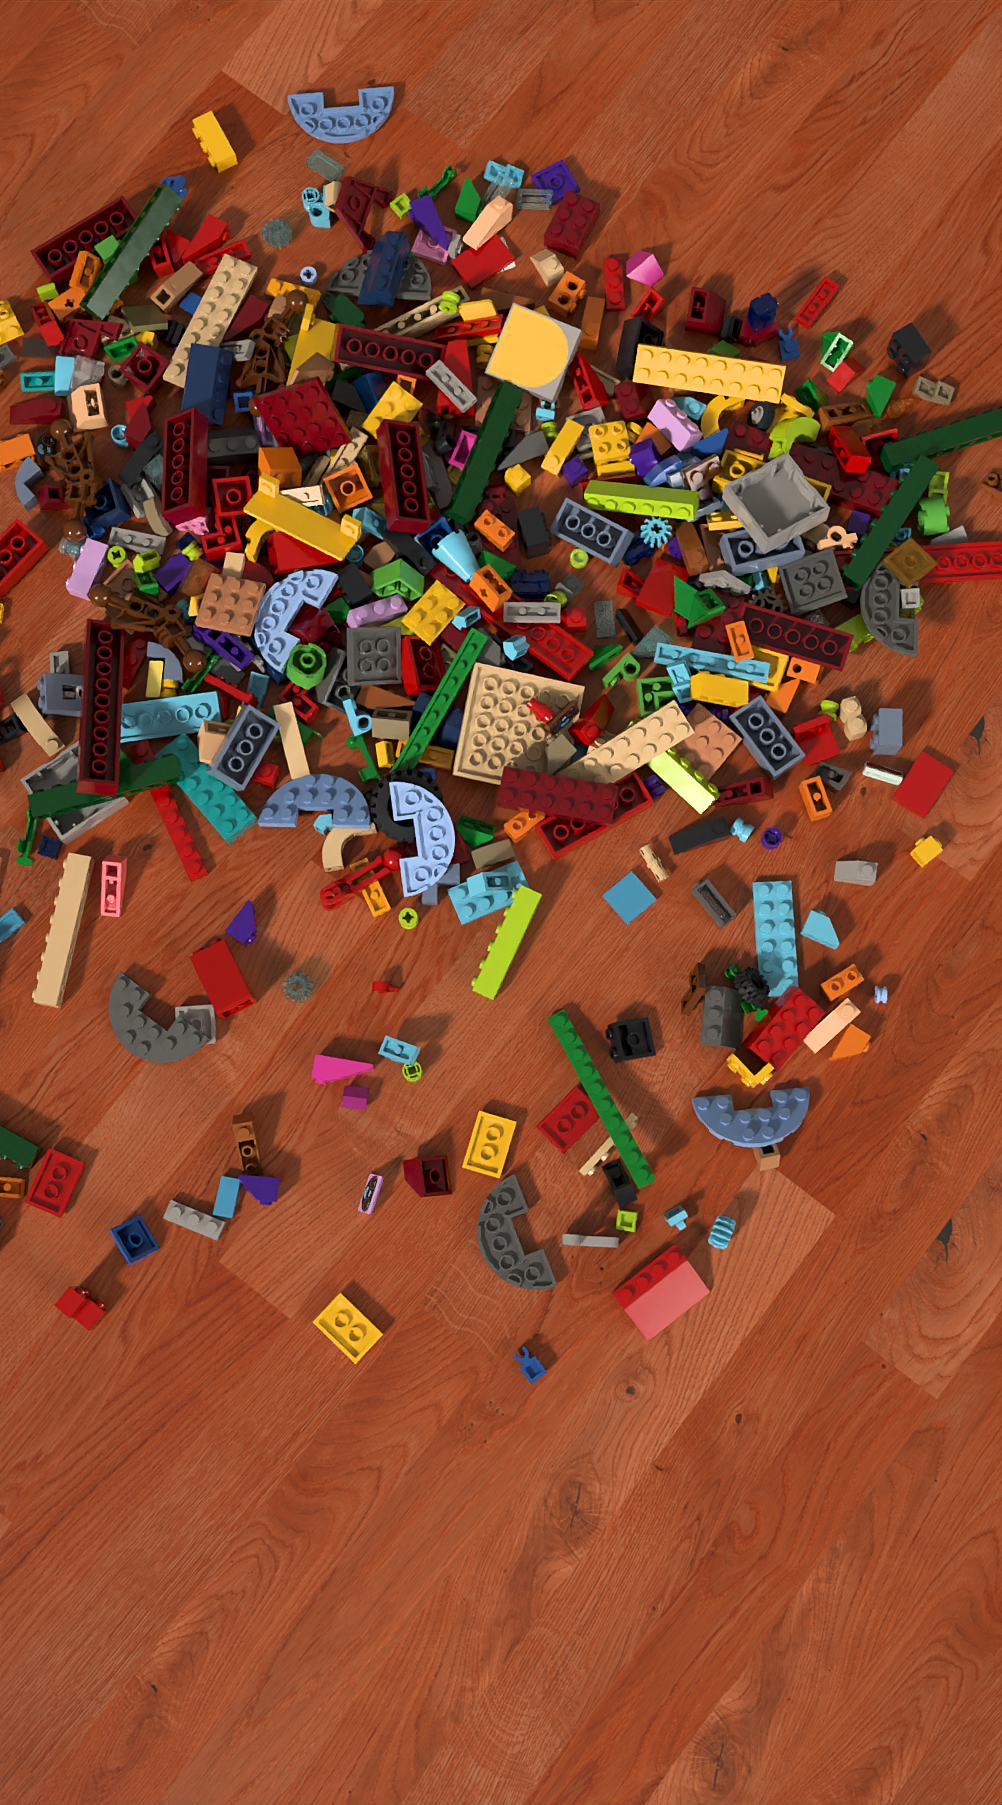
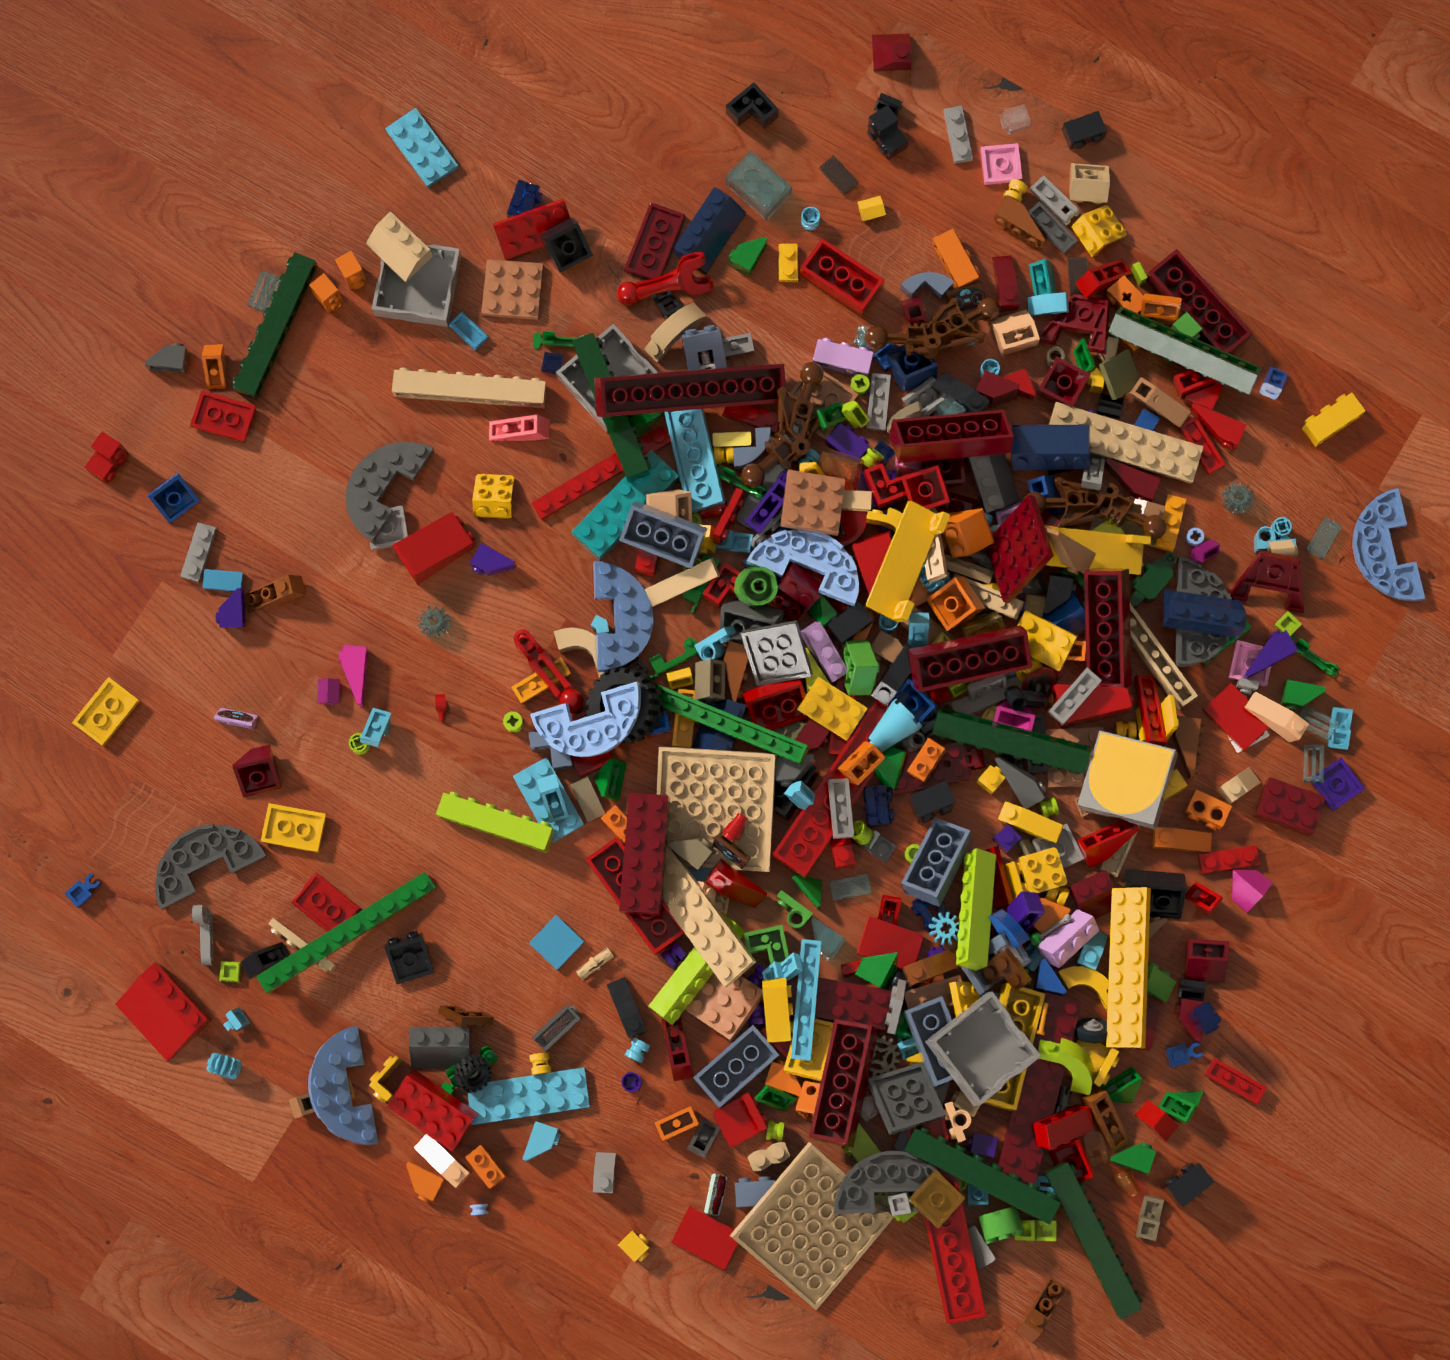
camera: 85 degrees right, 0 degrees up
clear slope [68,355,105,392] -> none
lime wheel [439,291,460,314] -> none
medium azure piece [452,606,481,630] -> none
medium azure tile [536,401,556,422] -> none
black slope [615,609,645,646] -> none
green slope [687,588,725,629] -> none
orange plate [725,620,754,663] -> none
none -> yellow bracket [472,474,514,519]
none -> yellow wheel [529,1052,551,1075]
none -> tan plate [730,1142,894,1310]
none -> green slope [755,1085,797,1112]
none -> hinge [1028,914,1071,950]
none -> magenta piece [1189,539,1220,563]

